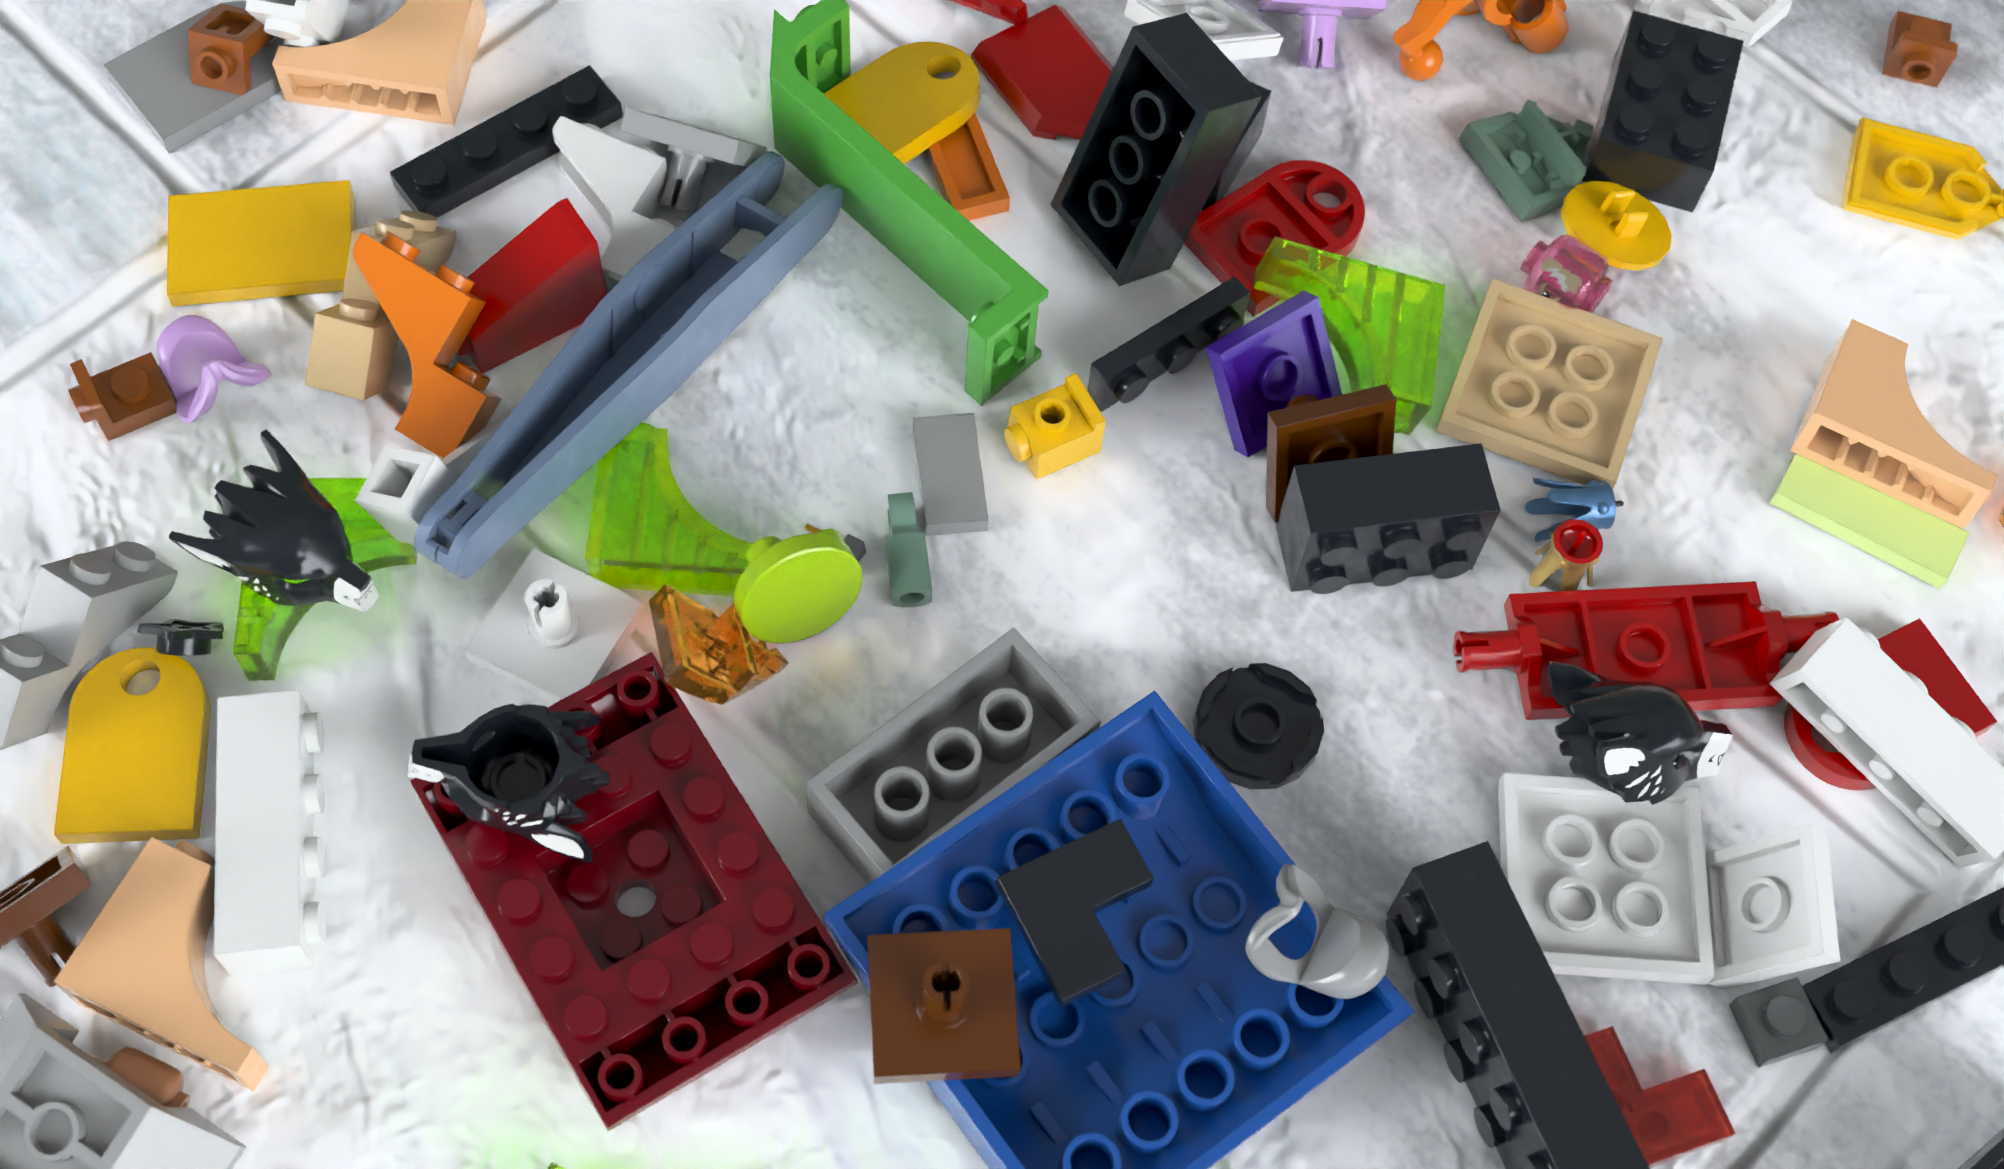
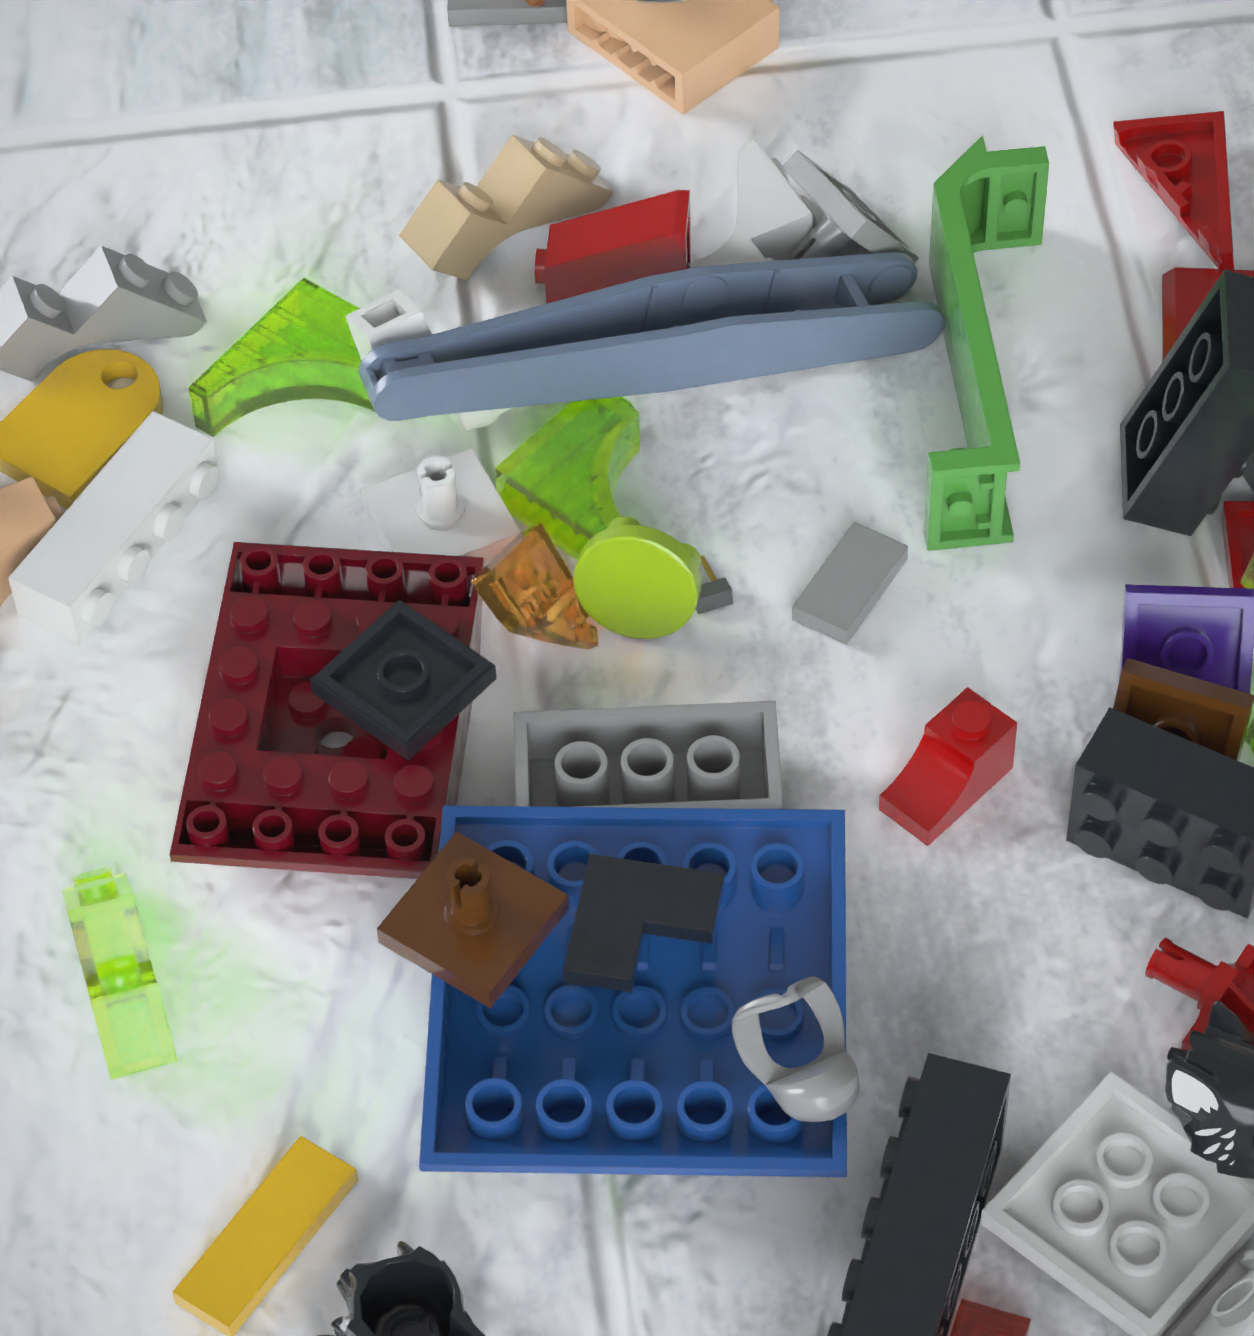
camera: 45 degrees right, 10 degrees down
dark orange bracket [68,352,177,441] -> none
black plate [137,619,224,656] -> none
lavender piece [157,315,272,423] -> none
yellow tile [167,180,355,307] -> none
black piece [168,429,379,612] -> none
orange arch [353,231,502,458] -> none
black plate [389,65,623,218] -> none
black piece [407,703,610,863] -> none
yellow tile [823,41,981,164] -> none
sand green bar [885,492,932,608] -> none
orange tile [925,112,1010,221] -> none
yellow brick [1004,373,1106,480] -> none
black plate [1087,276,1250,412] -> none
black tile [1193,663,1324,790] -> none
none -> black tile [310,600,497,761]
none -> red arch [879,687,1017,846]

